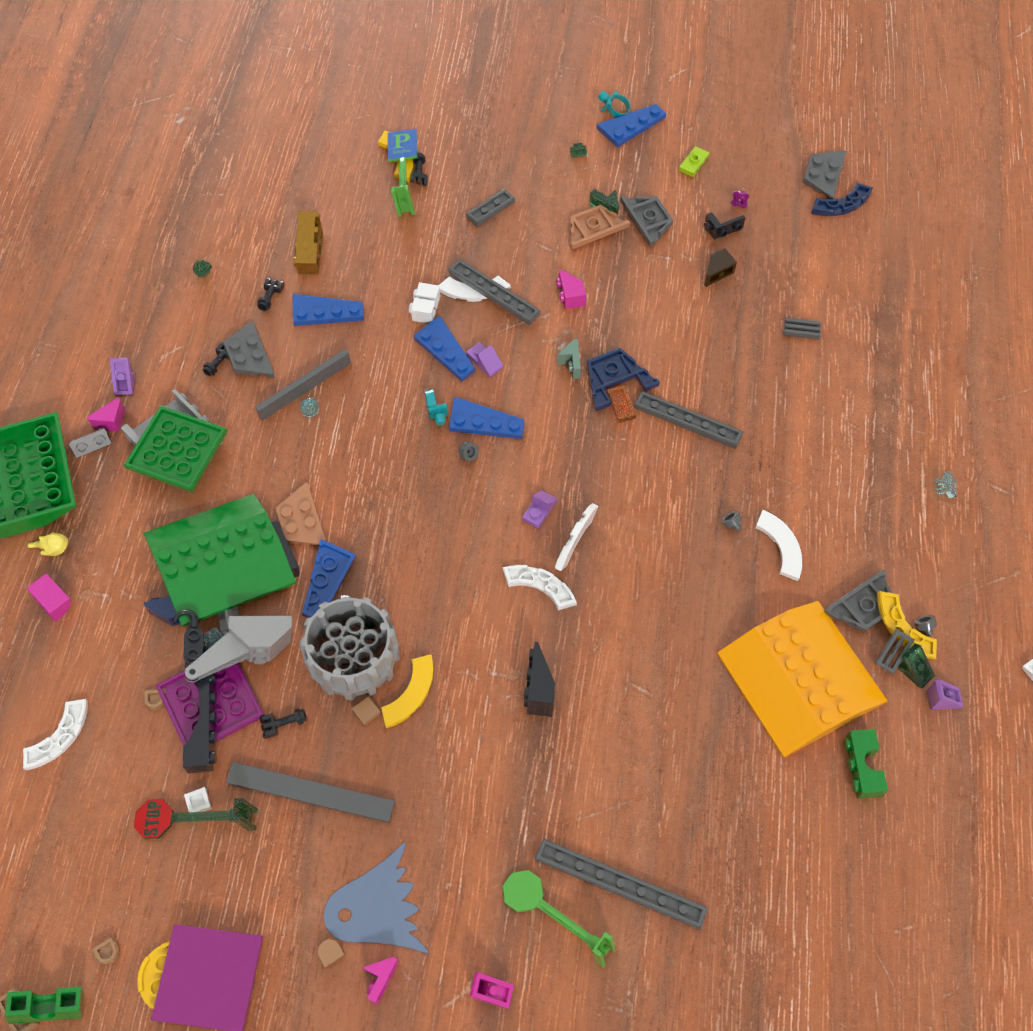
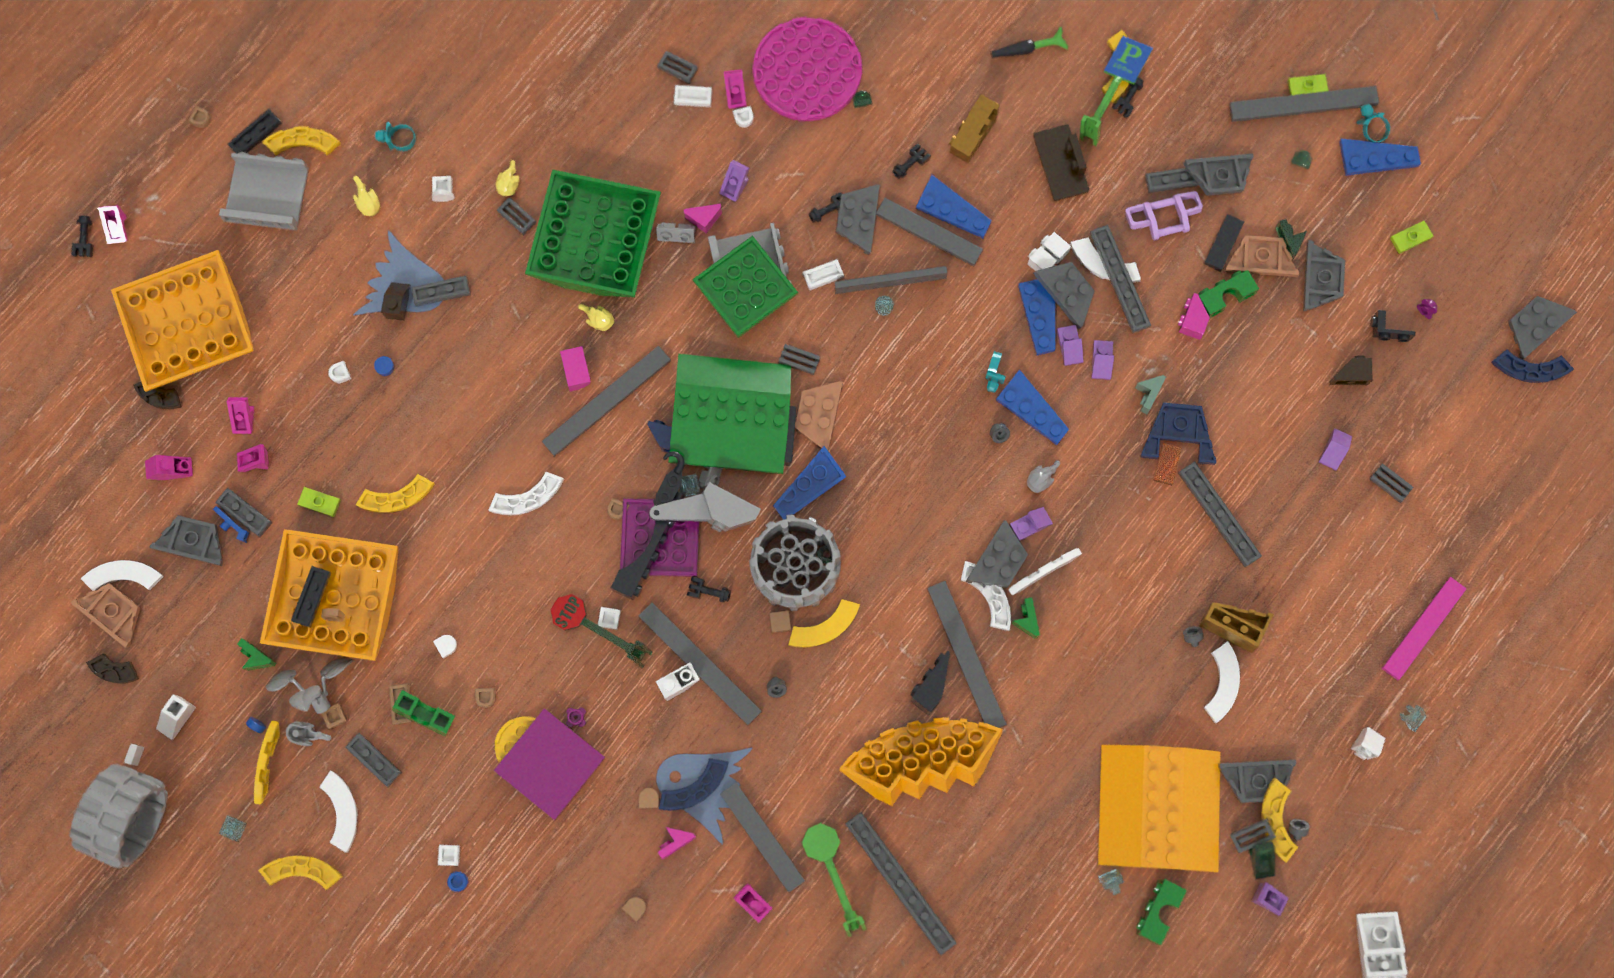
camera: 35 degrees right, 15 degrees up
none -> white tile [433,635,457,658]
none -> dark grey tile [542,346,671,457]
none -> magenta plate [566,708,586,727]
none -> white slope [656,663,700,701]
none -> dark grey tile [657,51,698,84]
none -> dark blue tile [659,758,729,811]
none -> white tile [674,85,712,107]
none -> dark grey tile [720,783,805,892]
none -> dark pink slope [724,69,746,109]
none -> white tile [733,106,753,128]
none -> dark pink tile [753,17,862,121]
none -> dark grey tile [766,677,787,698]
none -> dark grey tile [778,344,820,375]
none -> white tile [803,259,844,291]
none -> light orange brick [839,717,1003,806]
none -> dark grey tile [876,198,983,266]
none -> dark grey tile [927,581,1007,728]
none -> dark grey wing [966,520,1028,588]
none -> black piece [991,27,1068,58]
none -> green slope [1012,597,1040,639]
none -> light grey piece [1026,460,1060,493]
none -> dark brown bracket [1033,124,1090,201]
none -> dark grey wing [1033,262,1094,329]
none -> medium lavender slope [1091,340,1114,380]
none -> clear light blue tile [1098,869,1124,895]
none -> lavender bar [1125,191,1203,240]
none -> dark grey wing [1183,154,1253,196]
none -> green arch [1198,270,1259,319]
none -> pearl gold wedge [1199,602,1274,653]
none -> black tile [1204,214,1244,272]
none -> dark grey tile [1229,86,1379,122]
none -> lime plate [1288,74,1328,95]
none -> medium lavender slope [1319,428,1352,470]
none -> white slope [1351,727,1385,760]
none -> dark pink tile [1381,577,1467,681]

